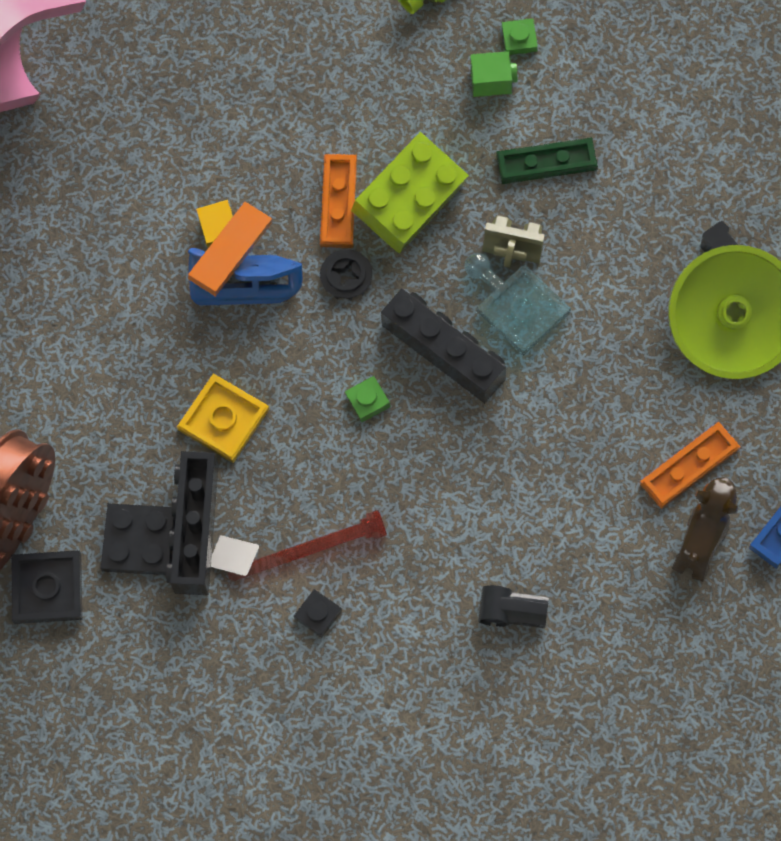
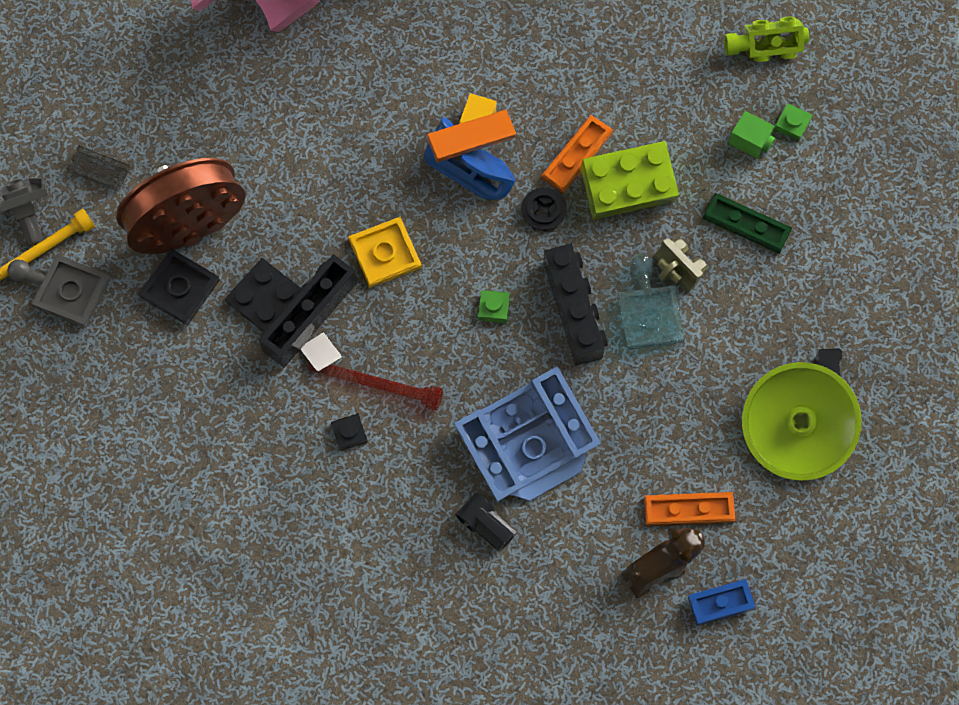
camera: 30 degrees right, 0 degrees up
none -> medium blue slope [454,366,601,501]

